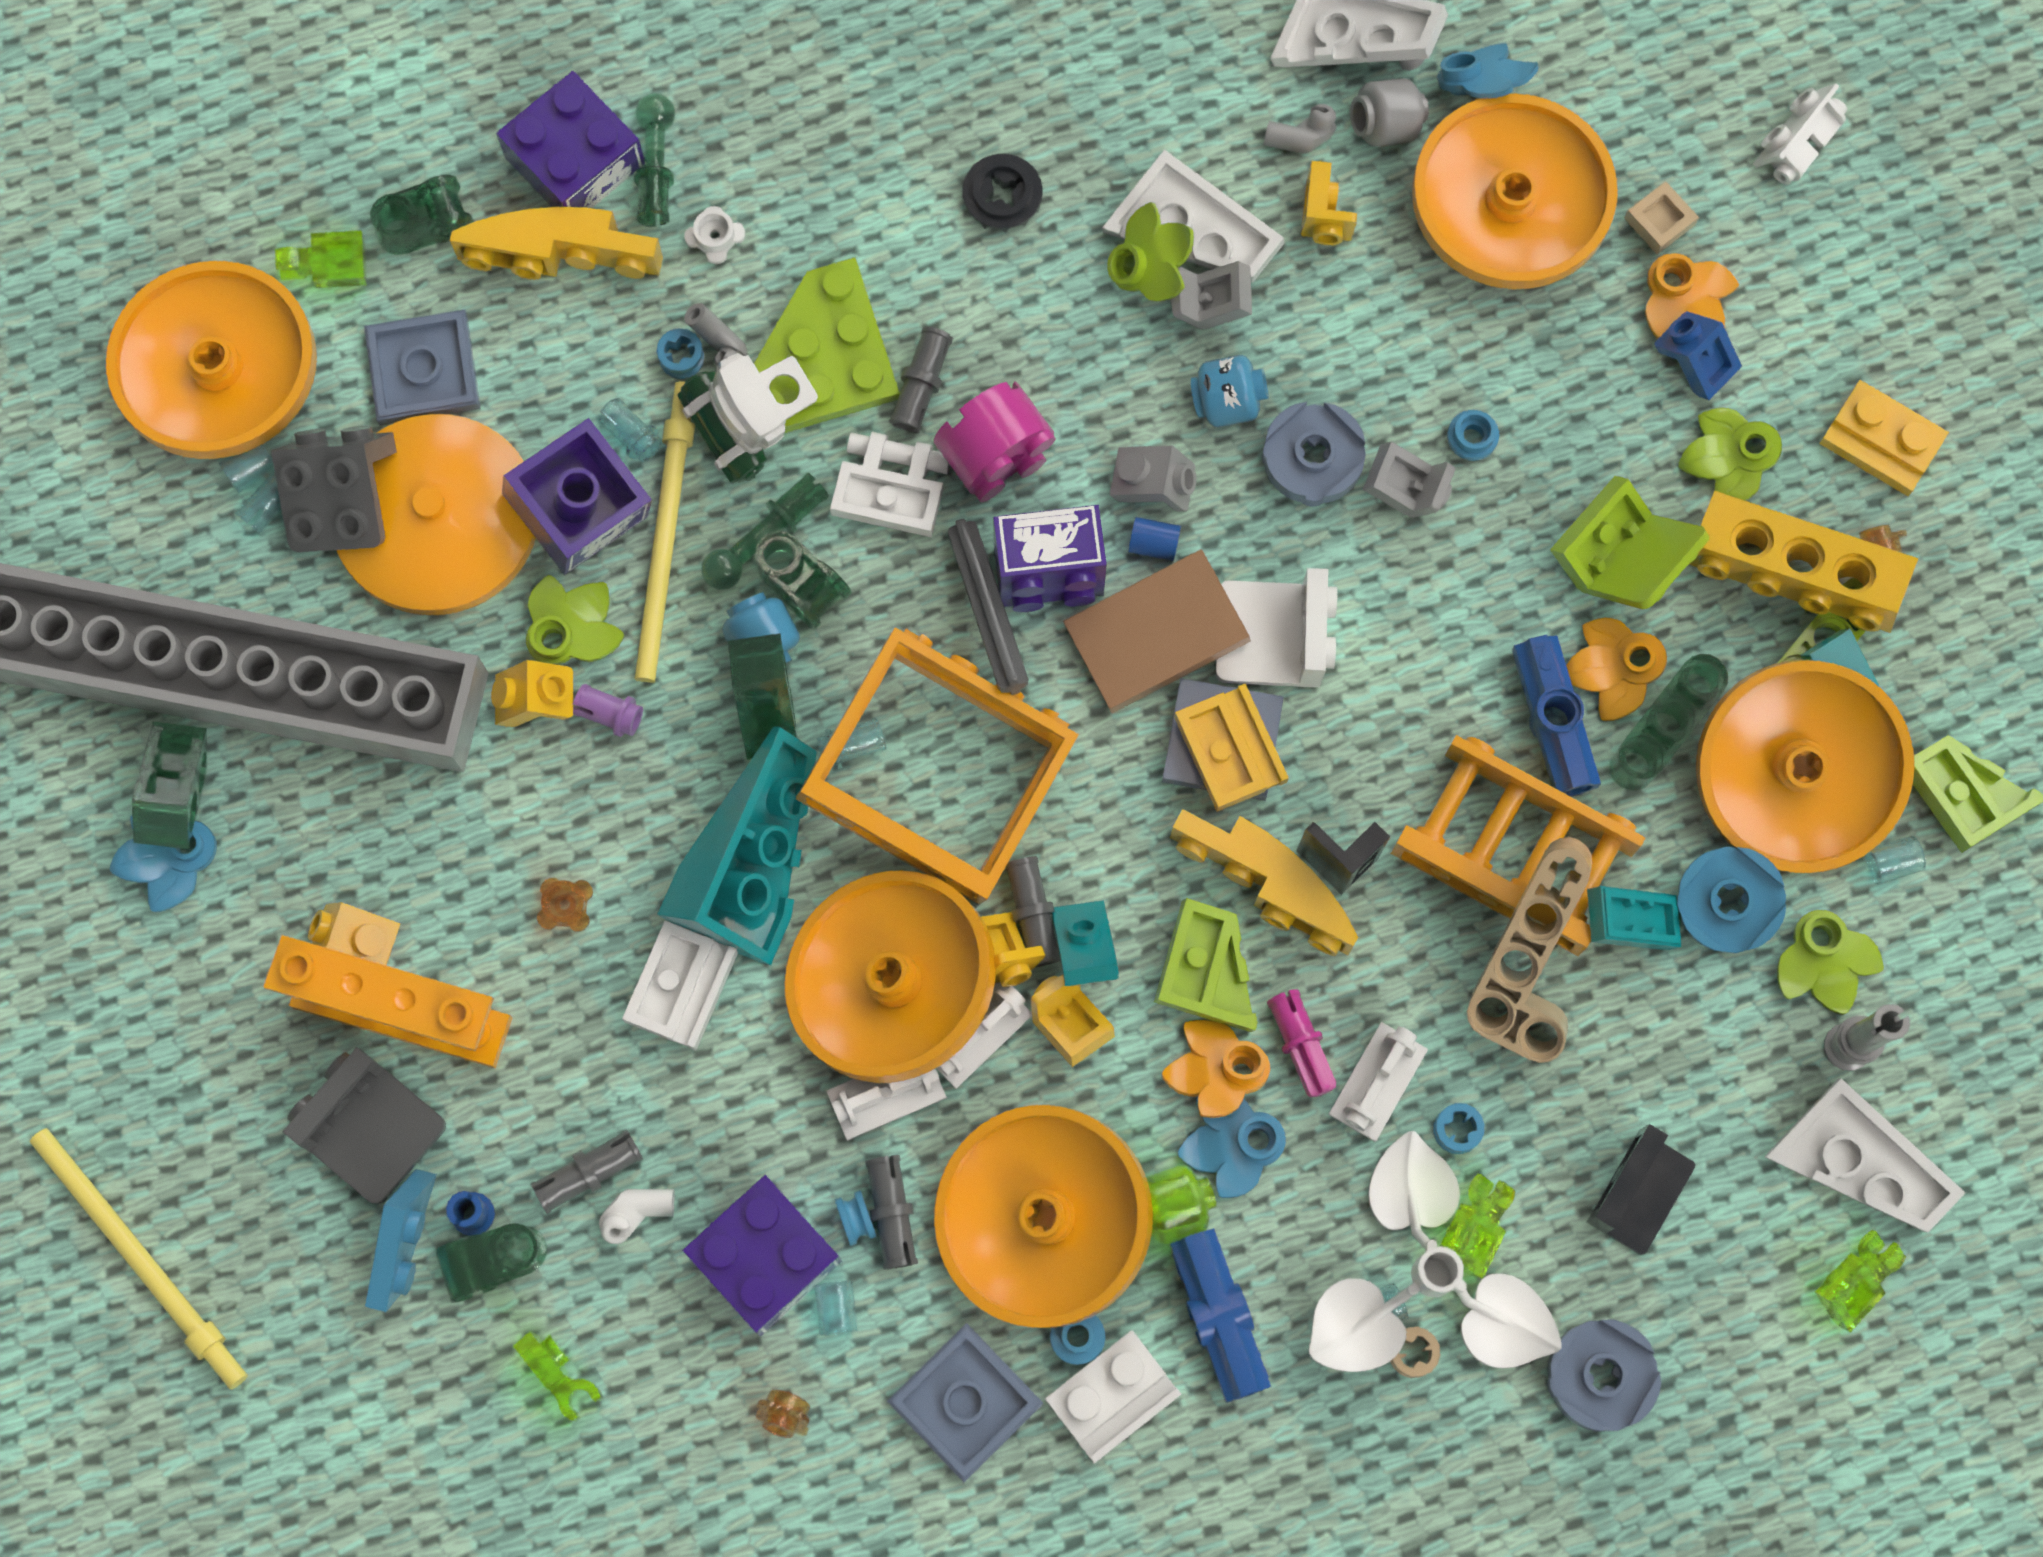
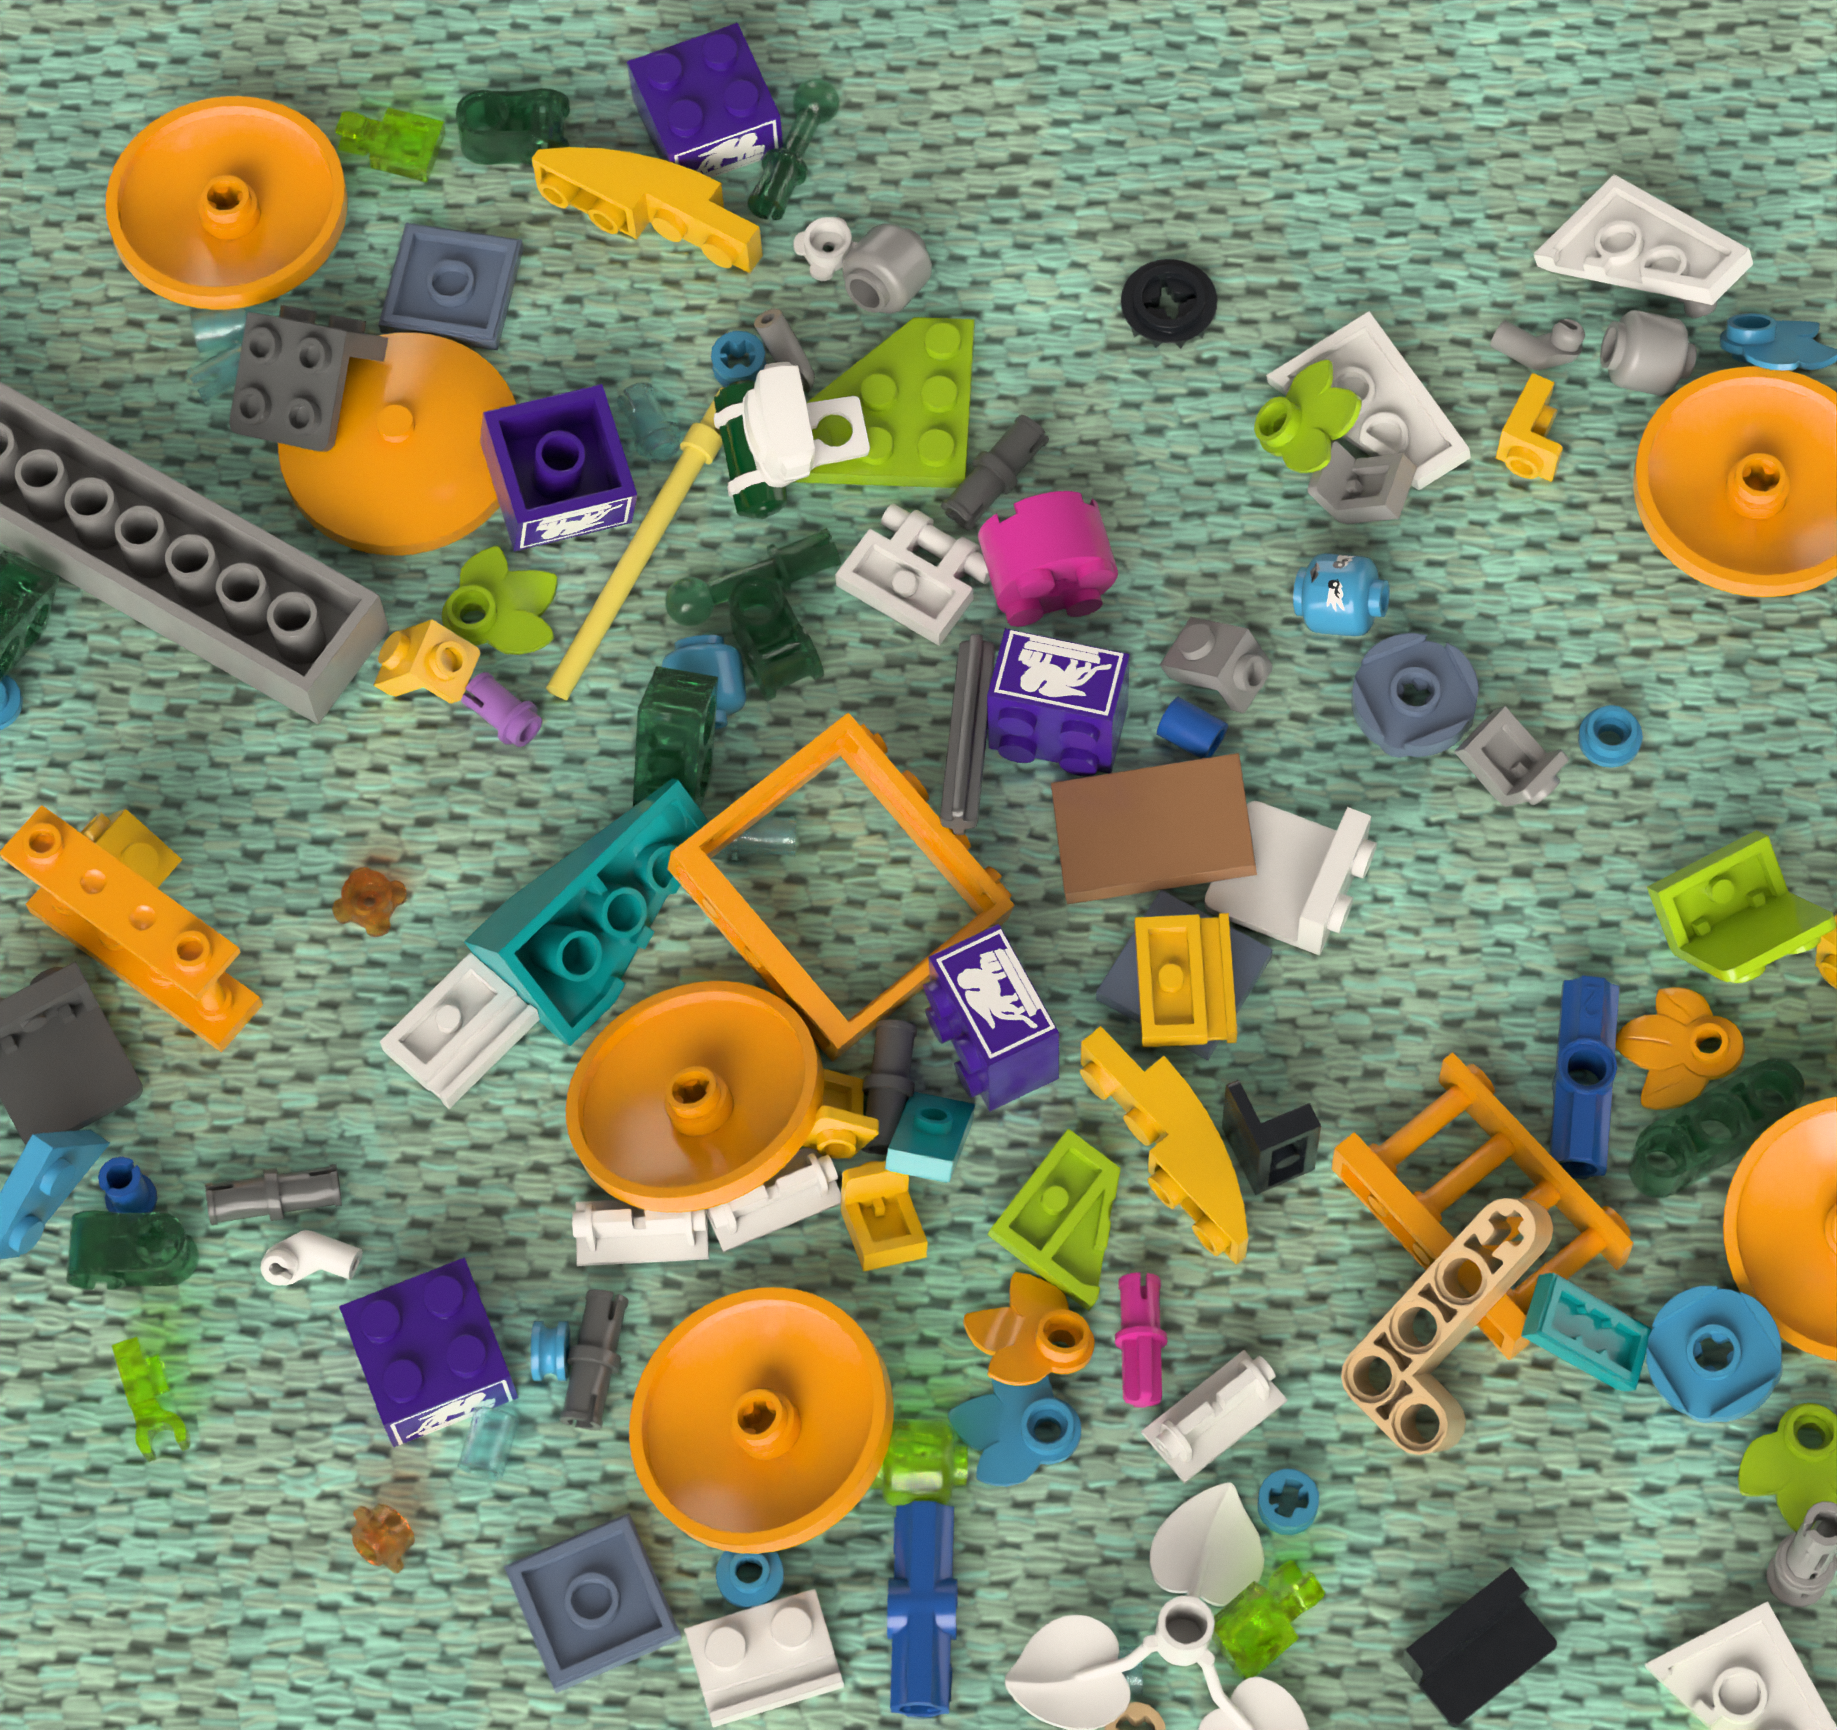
camera: 25 degrees right, 10 degrees down
none -> light grey head [843,223,932,314]
none -> dark purple brick [923,924,1059,1112]

